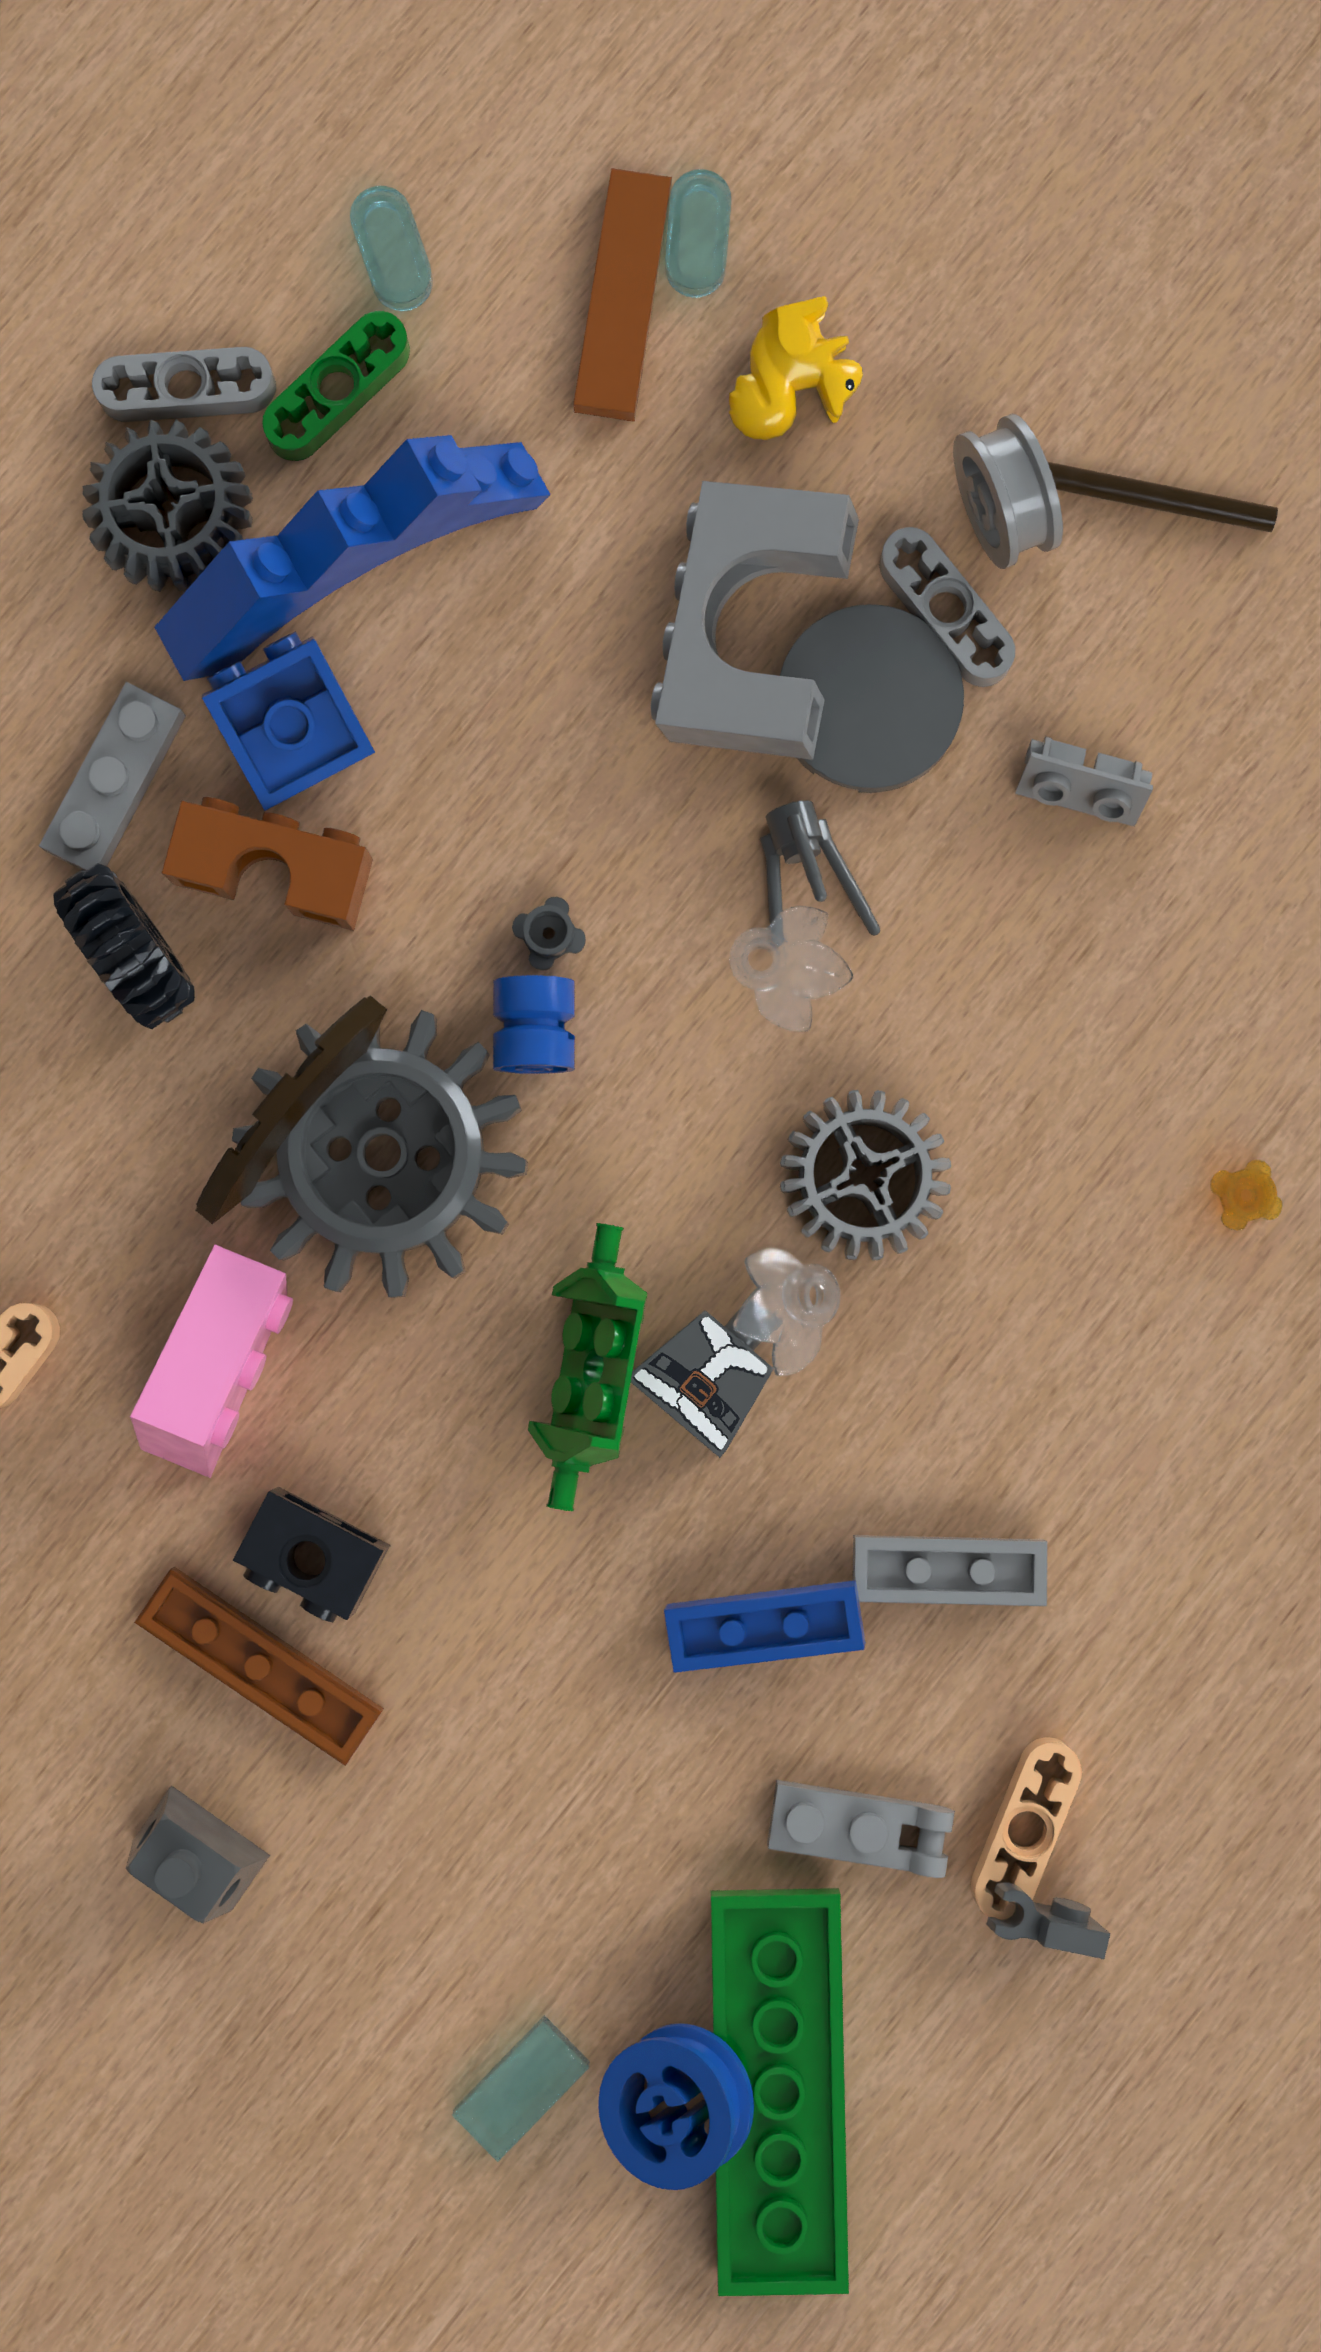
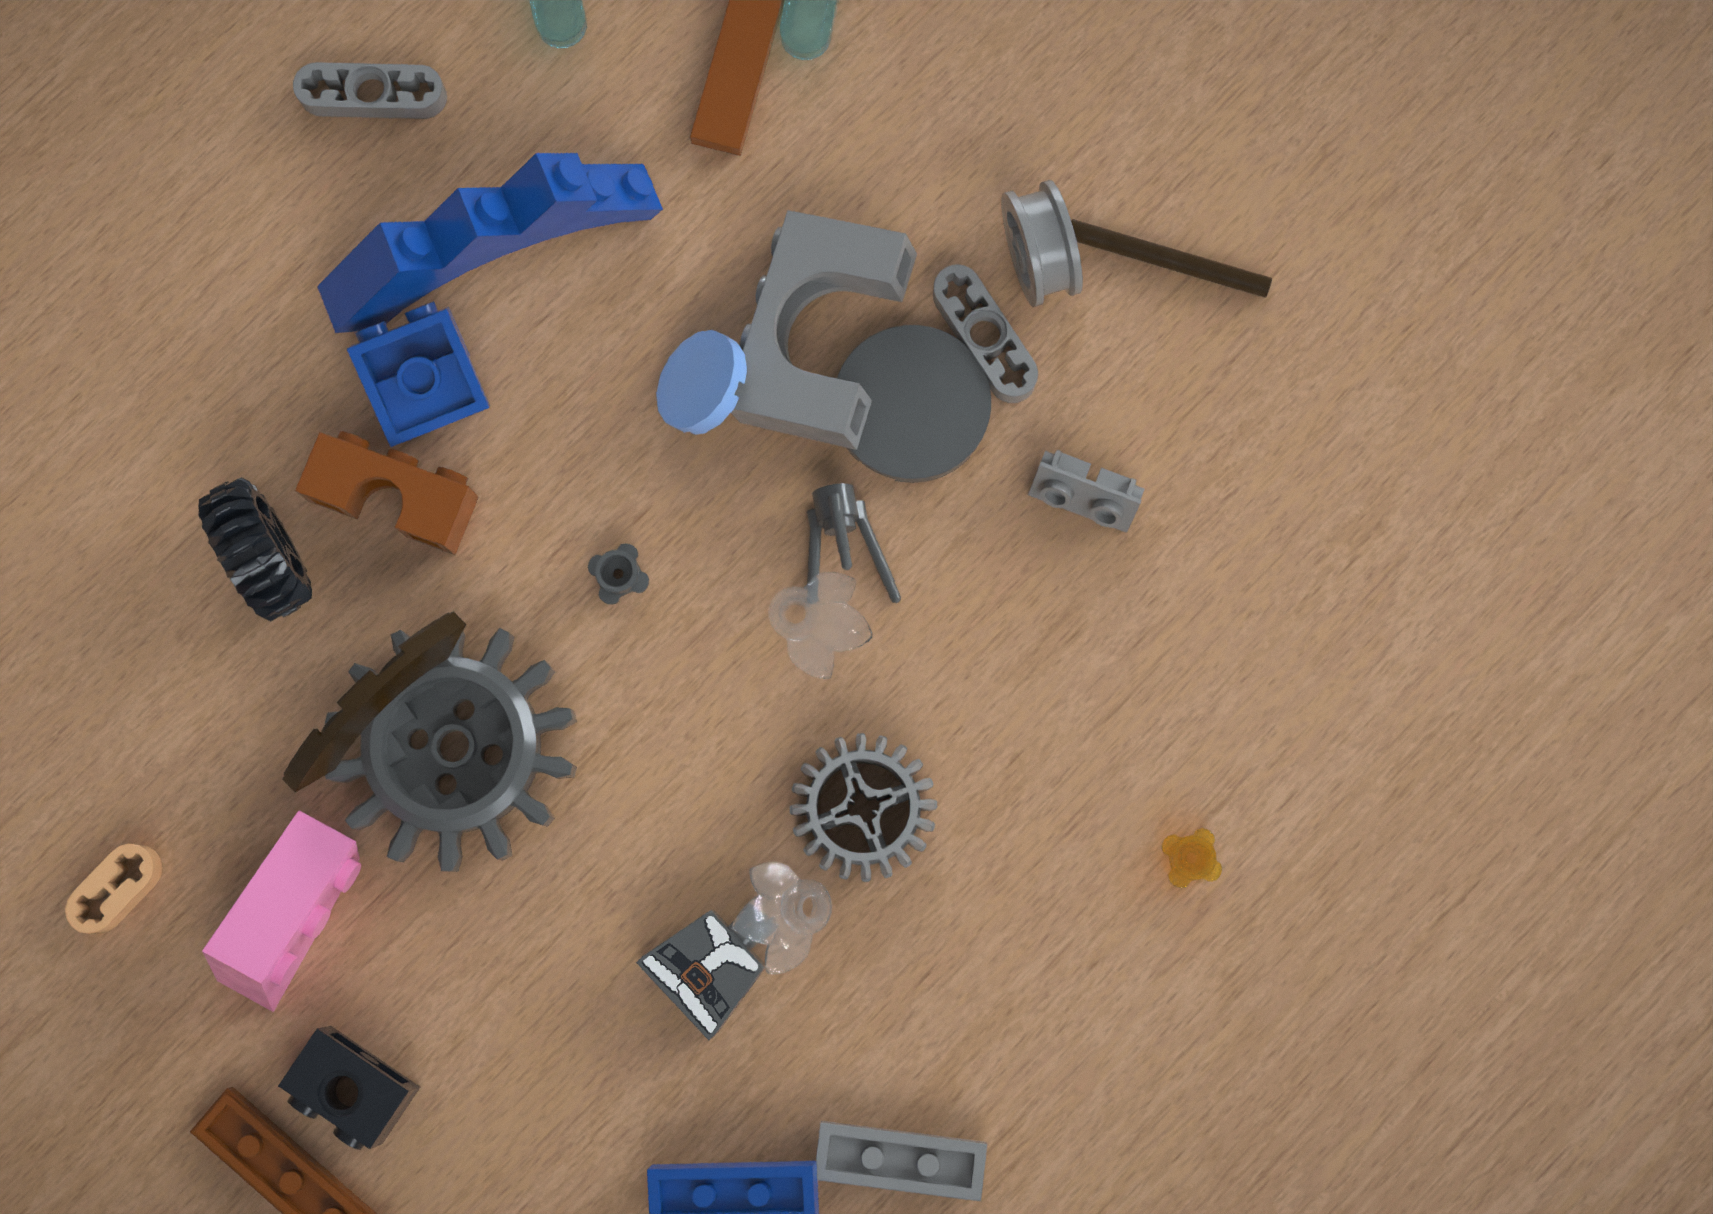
camera: 10 degrees right, 5 degrees down
light grey plate [39,682,186,871] -> none
dark grey gear [82,419,253,592] -> none
green beam [262,311,410,461] -> none
blue wheel [493,975,575,1074] -> none
green plate [528,1223,648,1511] -> none
yellow animal [729,296,863,440] -> none
none -> light blue tile [656,330,747,435]

